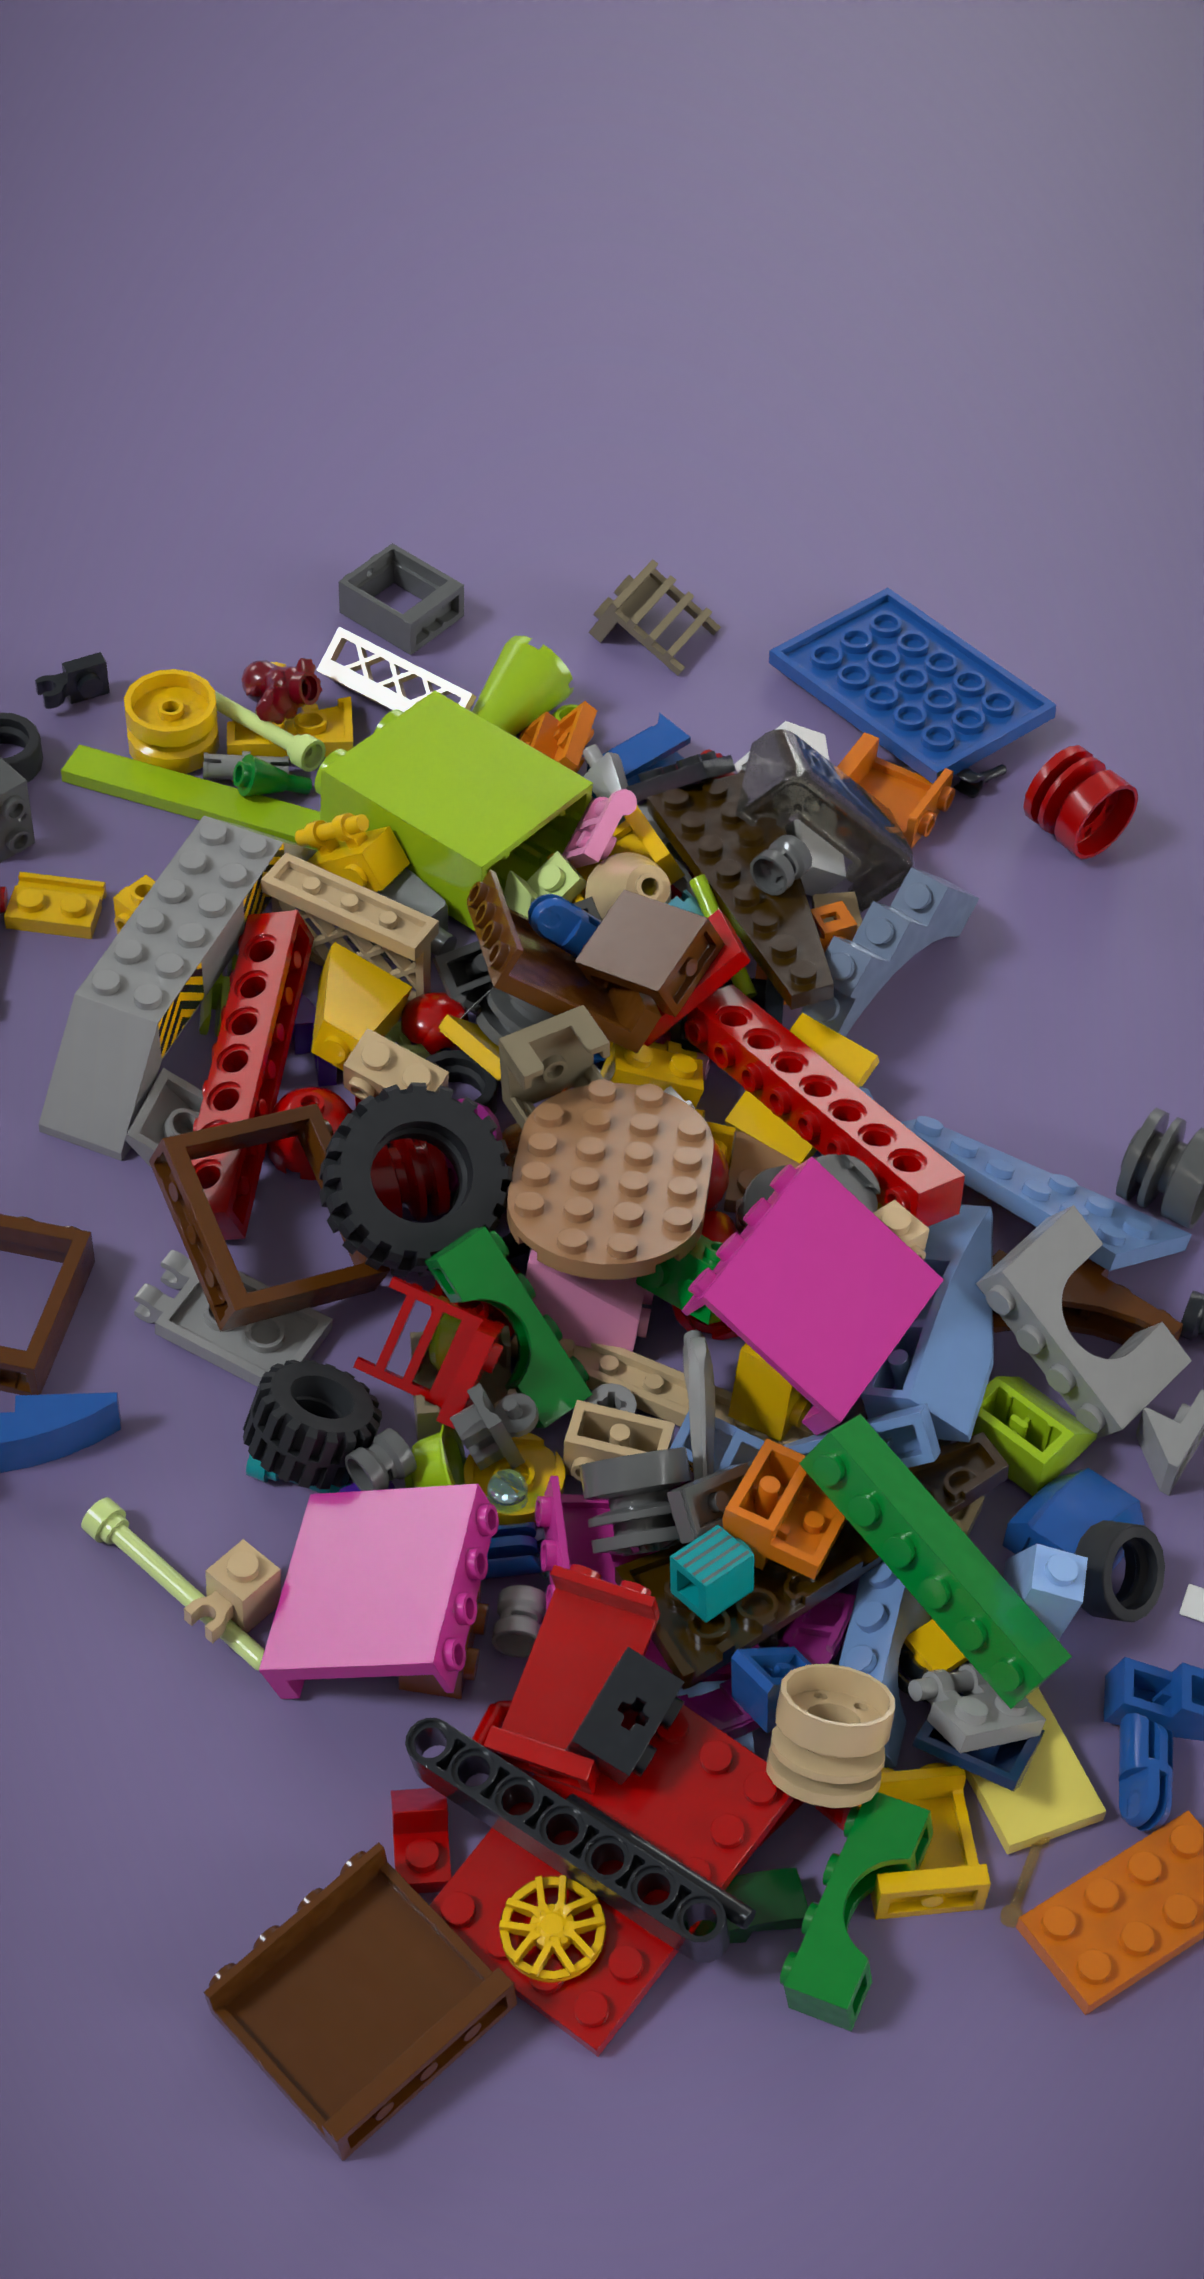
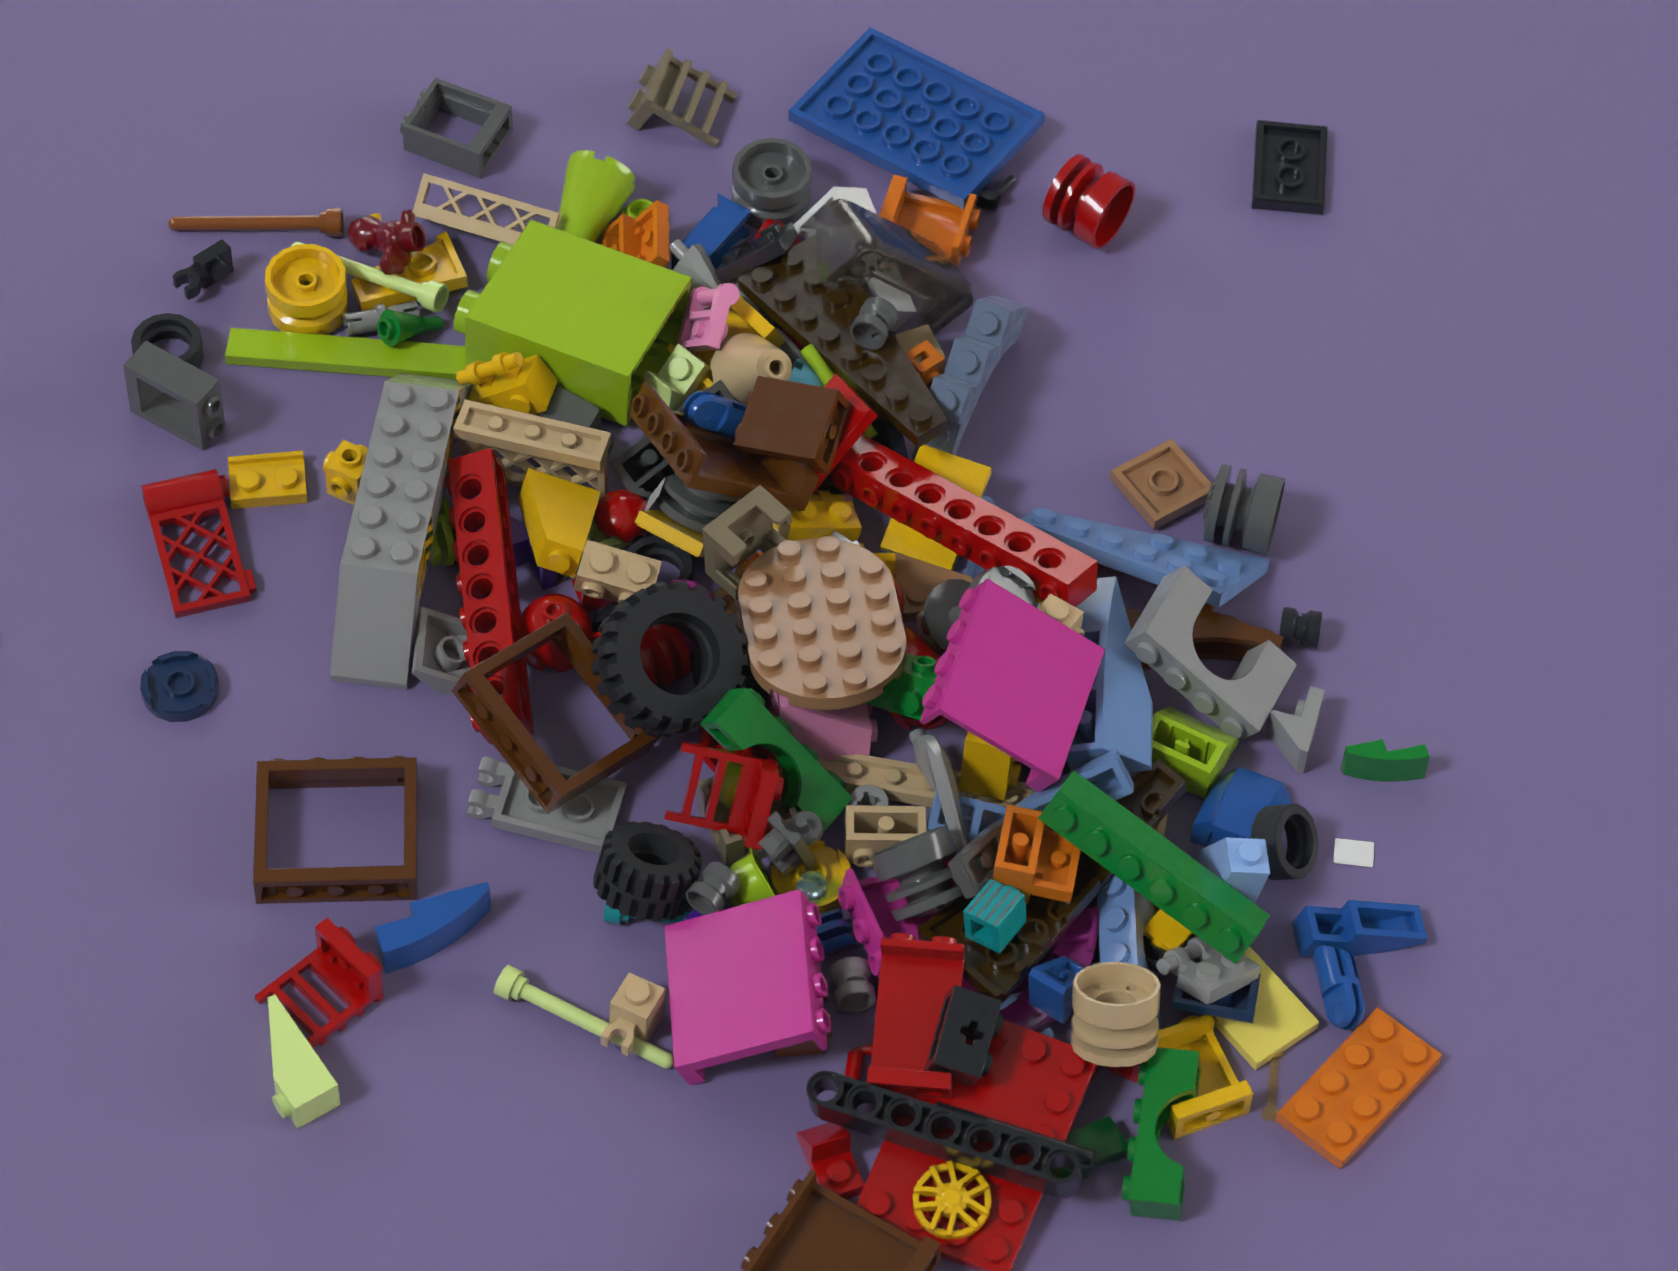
camera: 15 degrees left, 5 degrees up
none -> dark orange piece [168,207,344,237]
none -> dark grey wheel [732,138,812,229]
none -> medium nougat plate [1110,438,1211,530]

